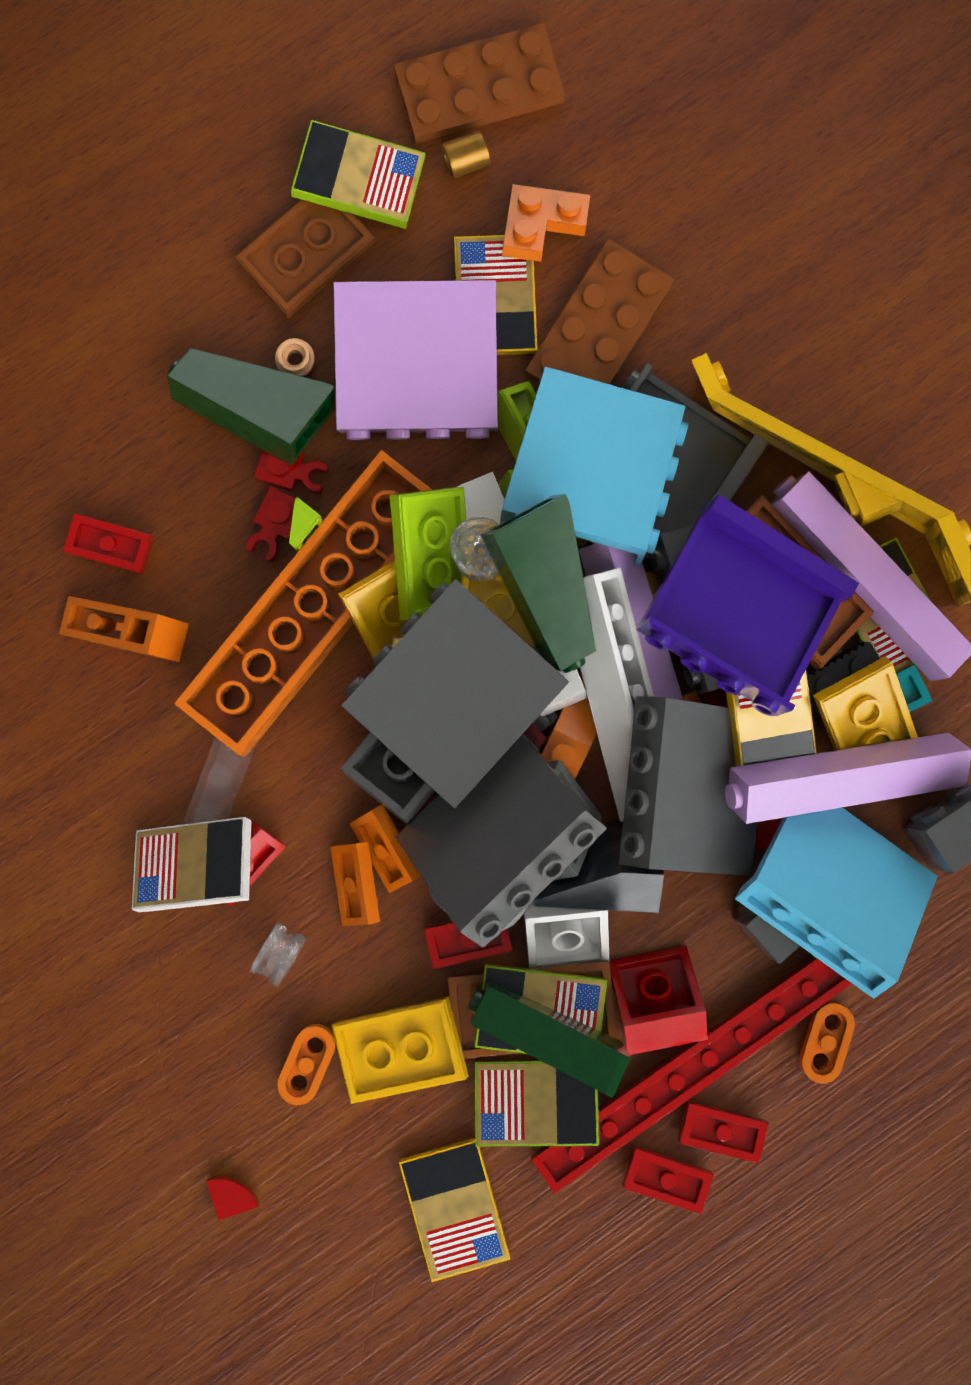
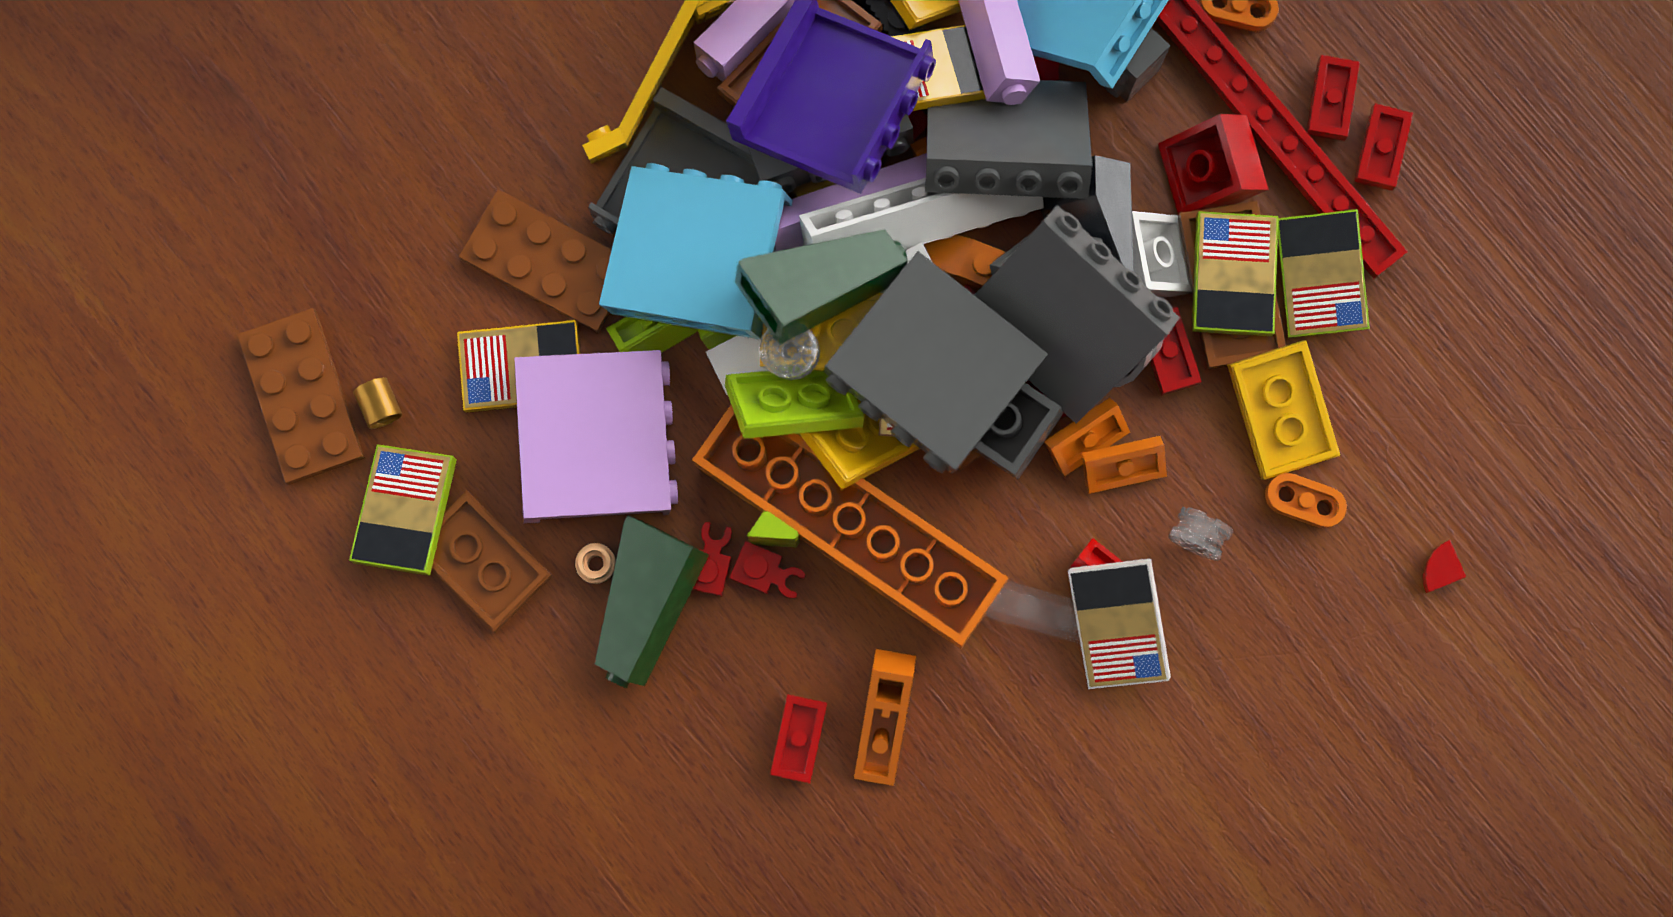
camera: 90 degrees left, 5 degrees down
tile [399,1137,510,1282] -> none
dark green slope [467,980,631,1098] -> none
orange plate [502,184,590,262] -> none

